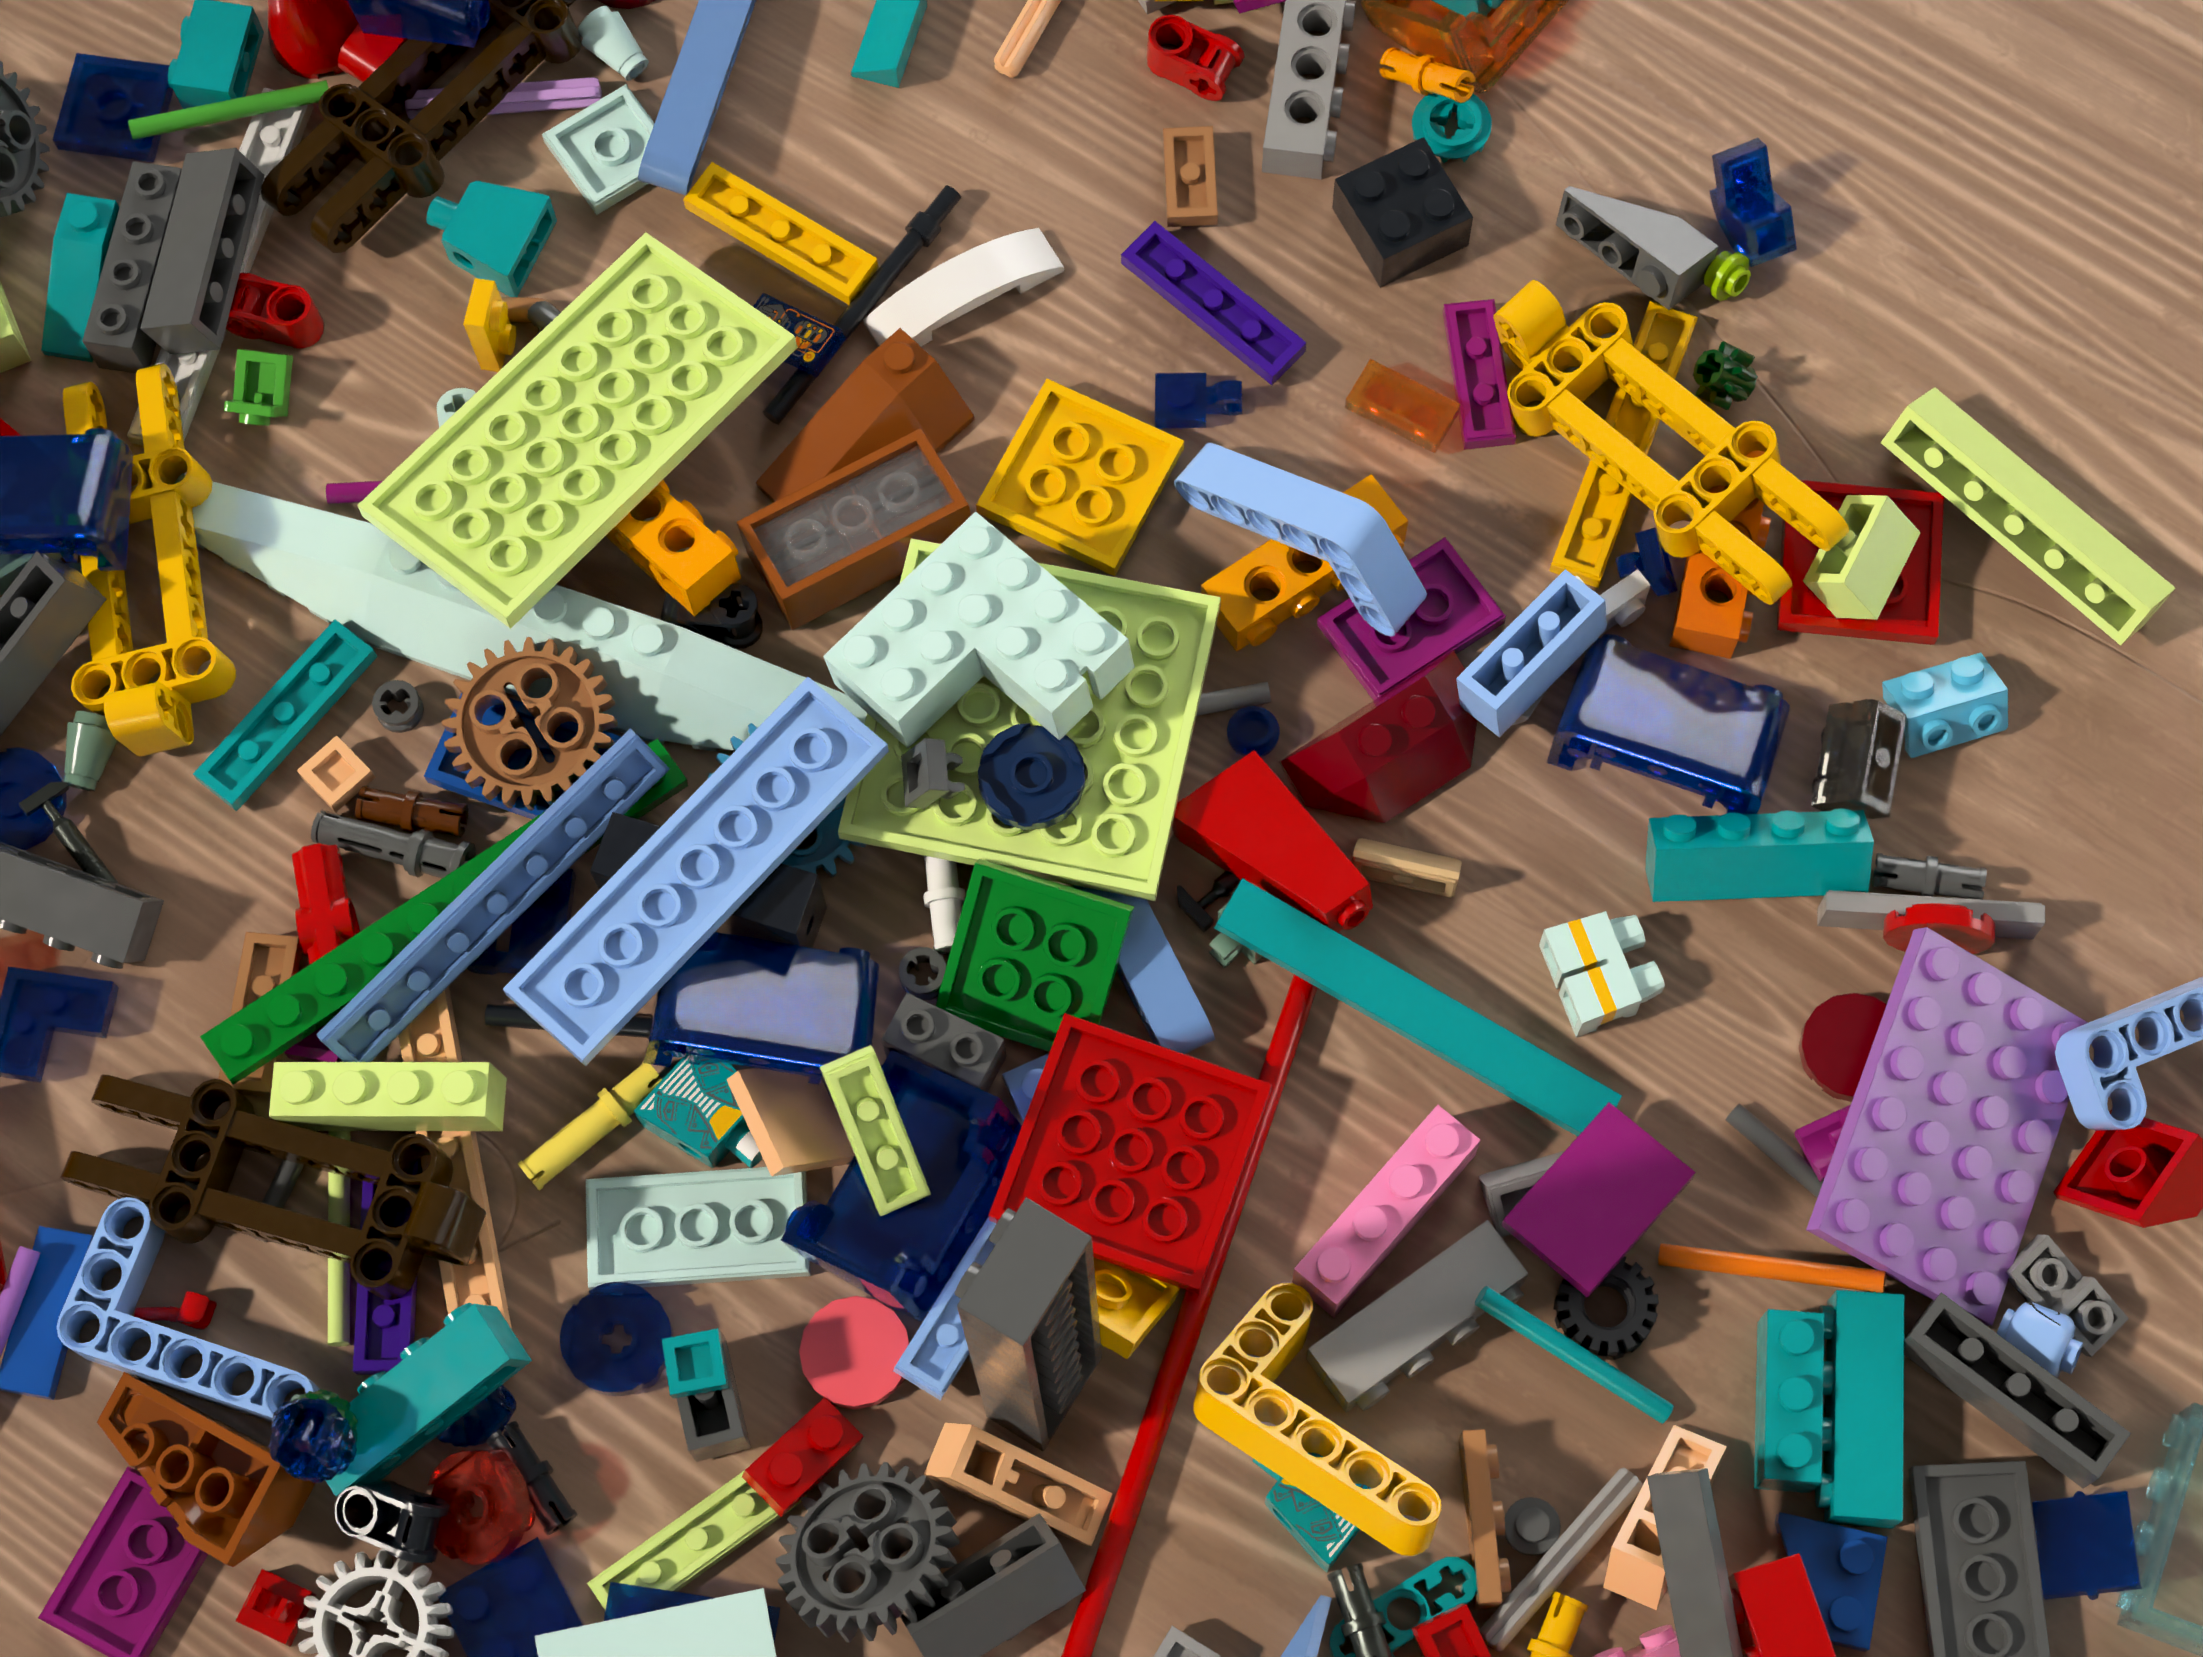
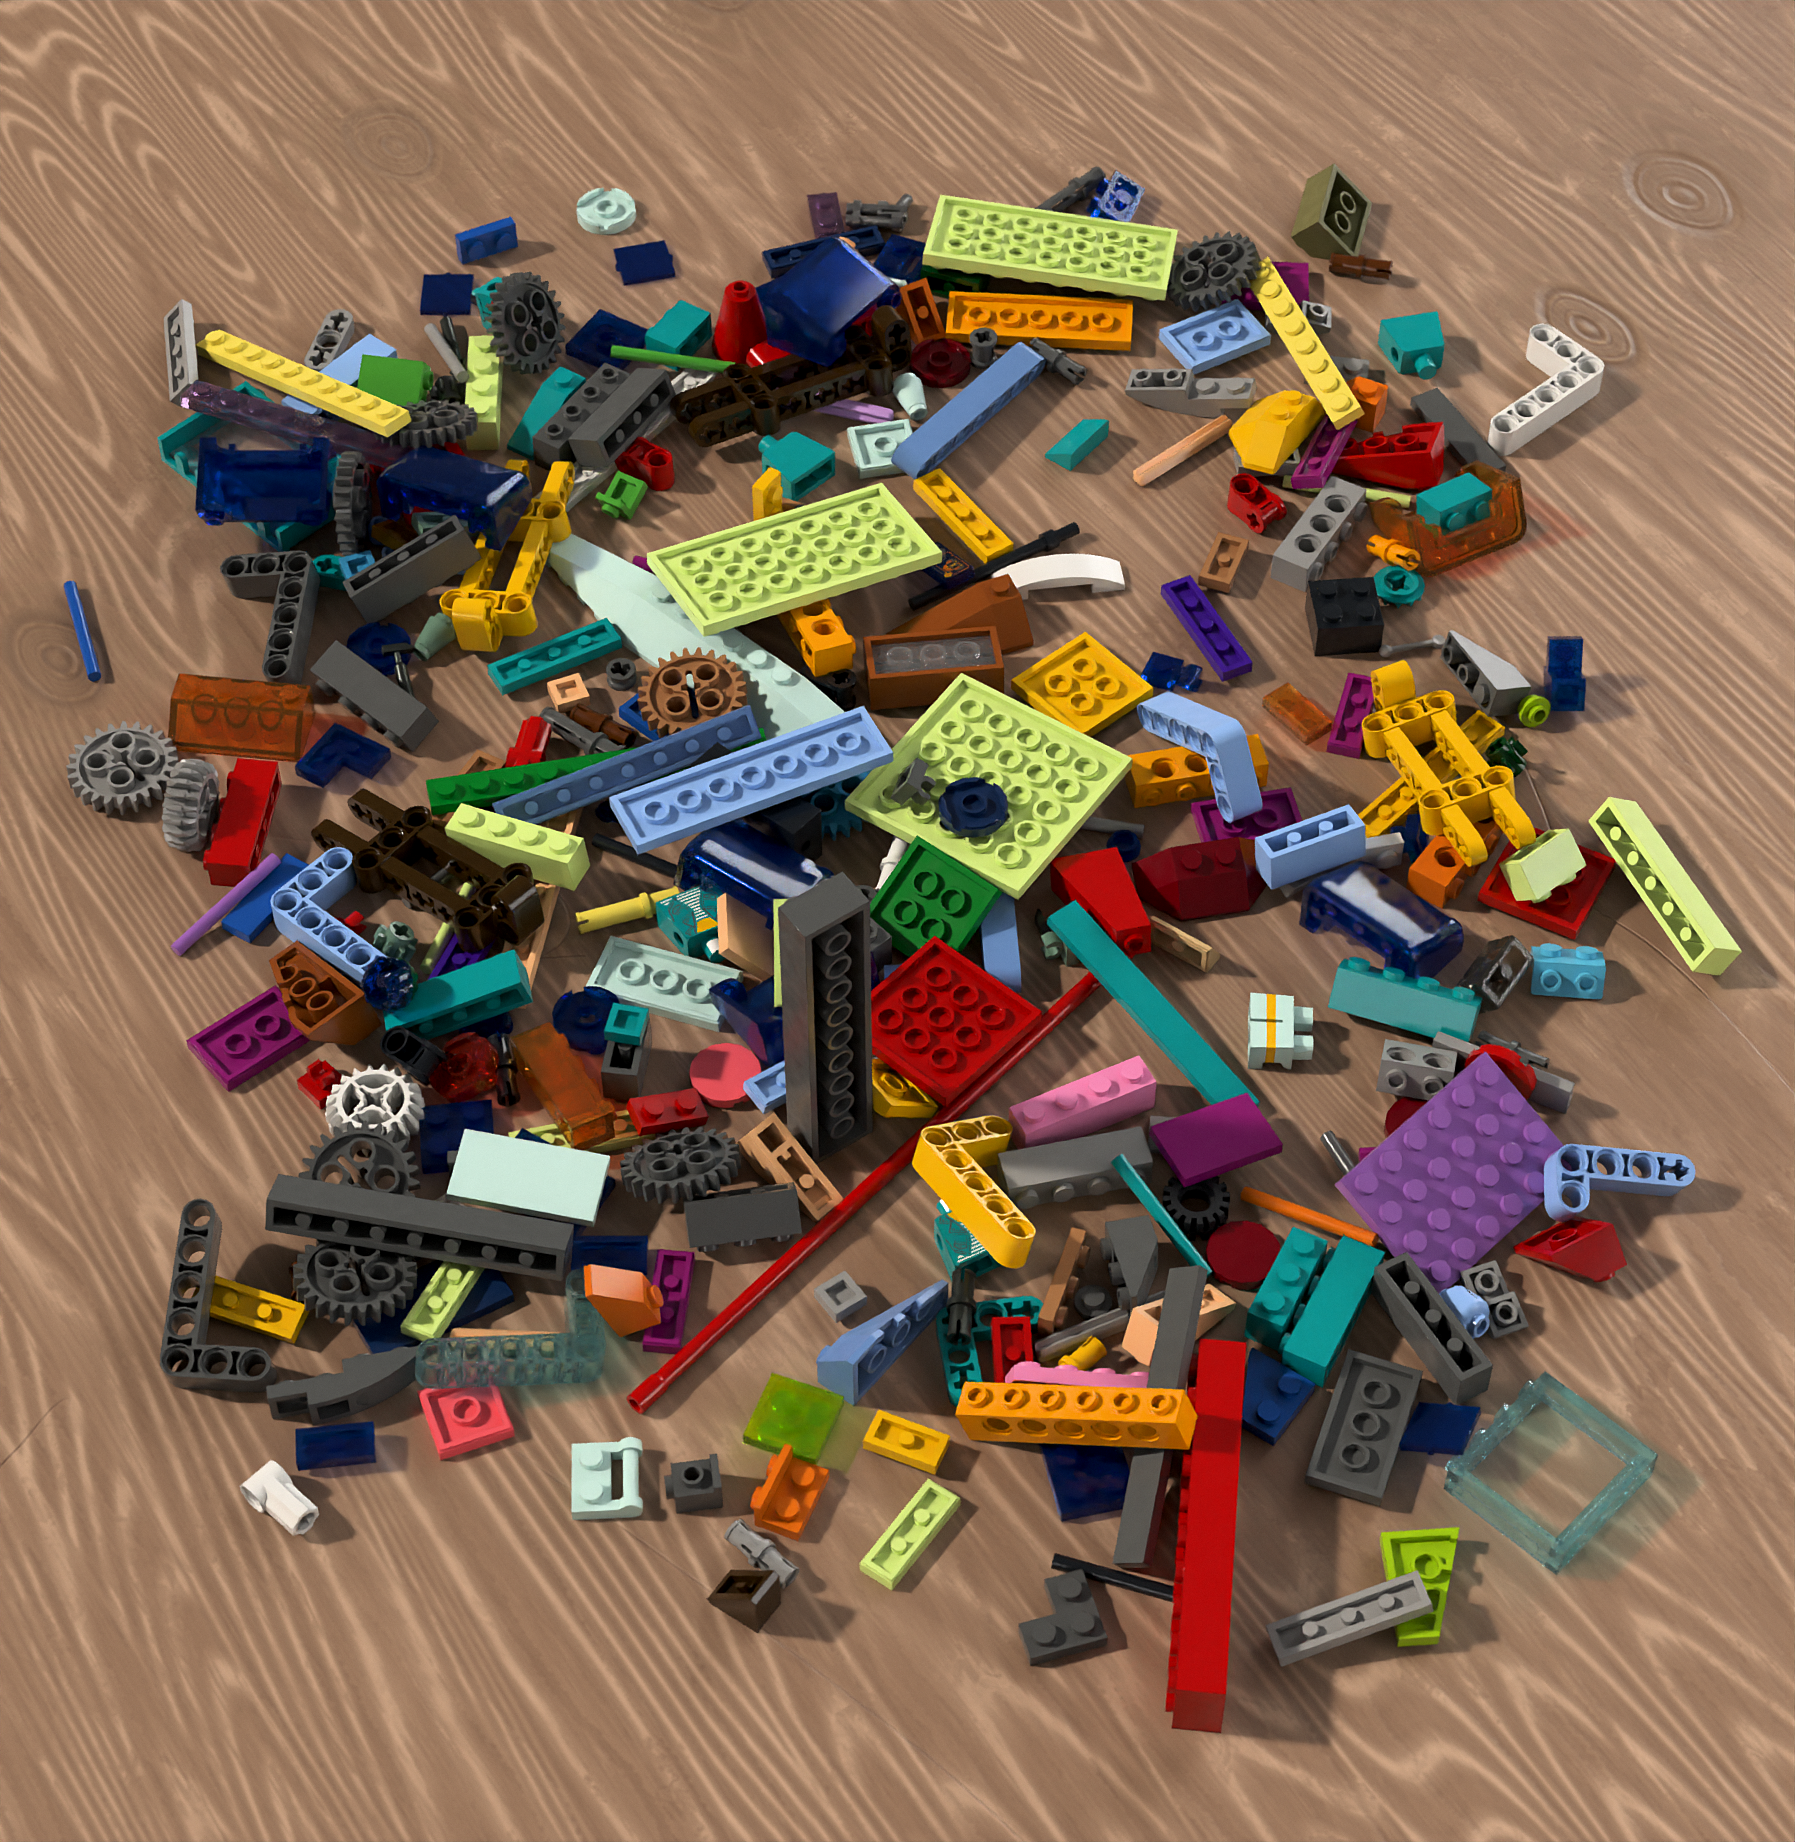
camera: 20 degrees right, 20 degrees down
light aqua piece [823,511,1135,748] -> none
none -> sand green gear [372,921,418,962]
none -> clear orange brick [510,1022,617,1151]
none -> dark grey slope [1100,1215,1158,1319]
none -> dark red tile [1206,1221,1281,1290]
none -> light grey brick [1376,1039,1457,1100]
none -> light grey hinge [1379,635,1445,658]

